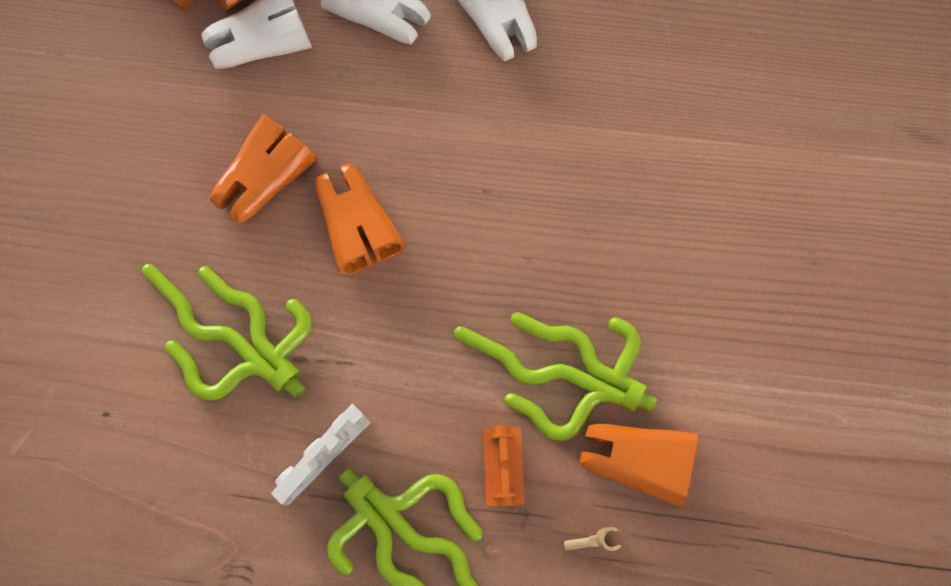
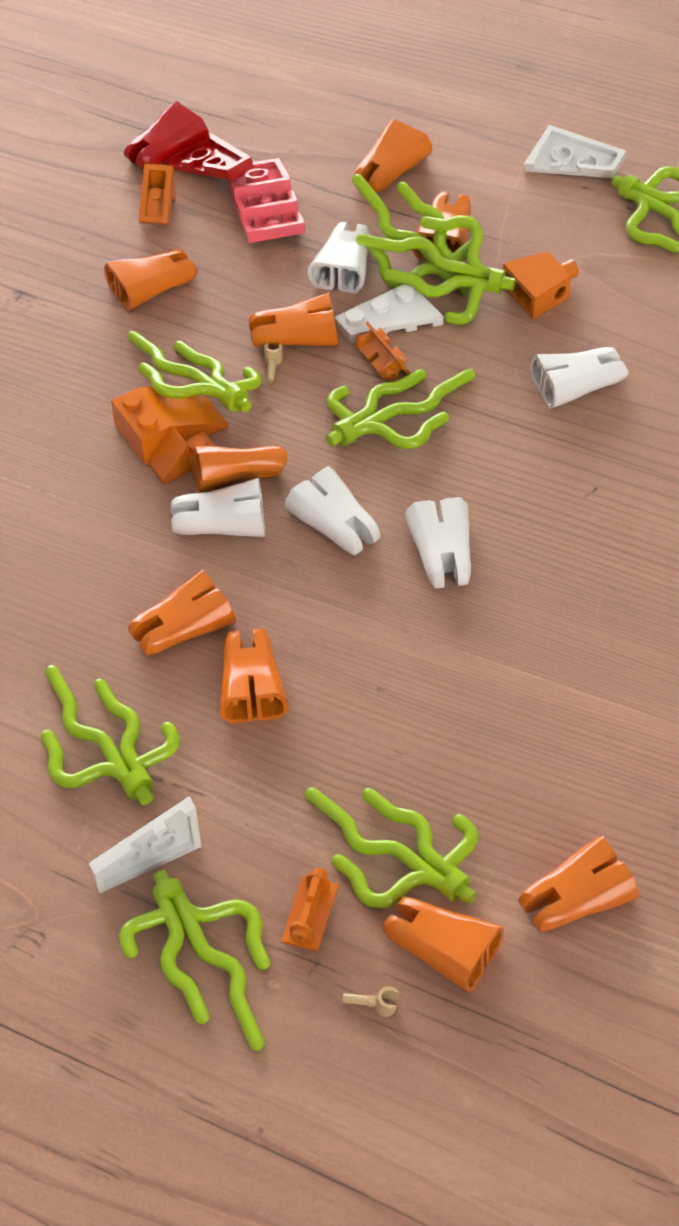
camera: 20 degrees right, 25 degrees down
none -> orange piece [518,836,639,932]

